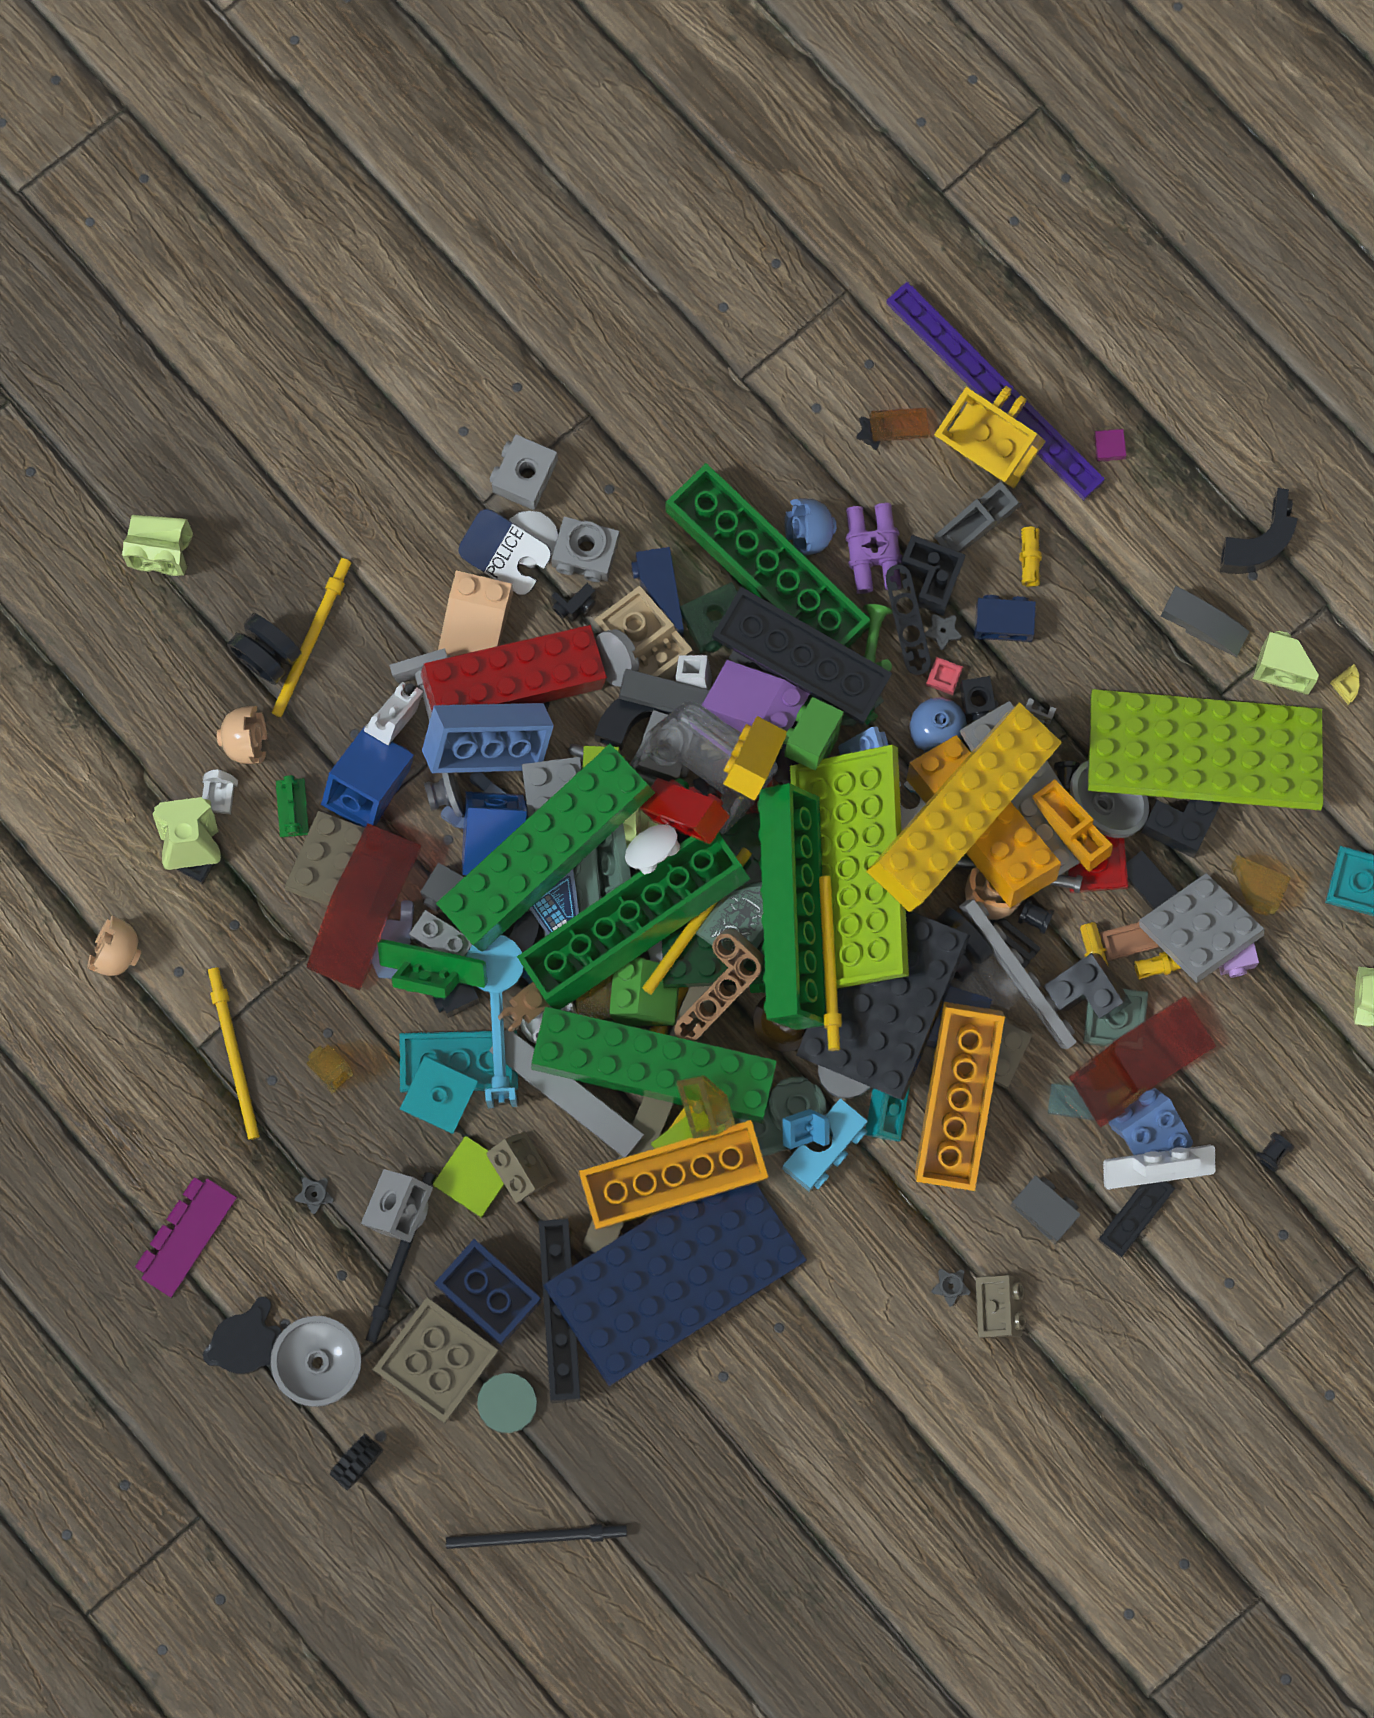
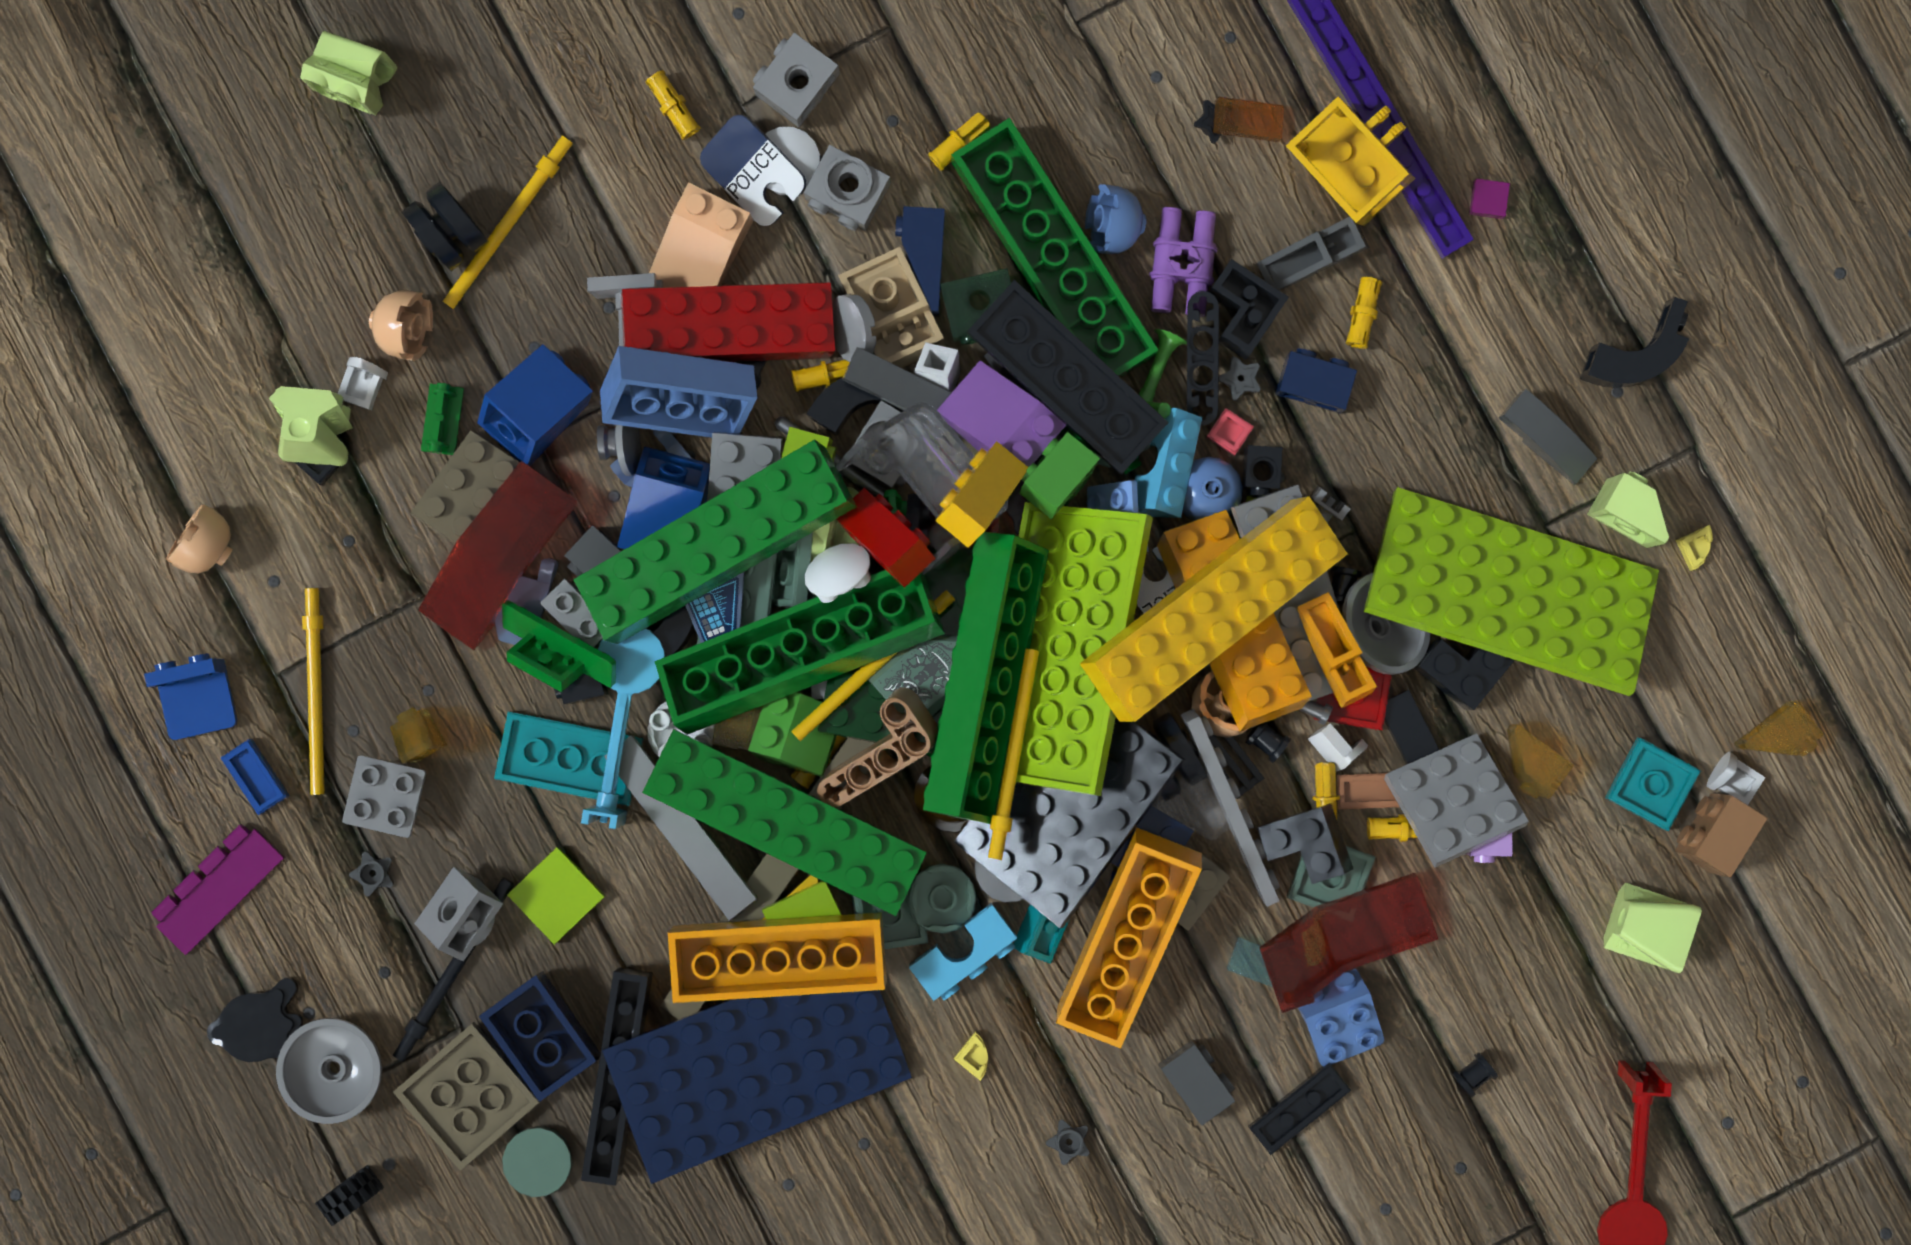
camera: 15 degrees right, 10 degrees up
white hinge [364,682,423,745] -> none
teal plate [400,1055,478,1134] -> none
dark tan bracket [487,1131,555,1203] -> none
medium nougat plate [498,982,550,1032] -> none
black bracket [551,583,596,622] -> none
clear yellow slope [677,1075,735,1139] -> none
dark azure bracket [783,1109,830,1149] -> none
dark tan bracket [976,1275,1025,1338] -> none
white bracket [1104,1145,1215,1189] -> none
none -> blue bracket [144,653,237,740]
none -> blue tile [221,739,290,815]
none -> light grey bracket [342,755,426,838]
none -> yellow pin [645,70,701,140]
none -> yellow axle [791,360,850,392]
none -> yellow axle [928,113,991,171]
none -> light yellow tile [954,1031,988,1081]
none -> medium azure arch [1135,408,1202,518]
none -> white tile [1308,723,1368,771]

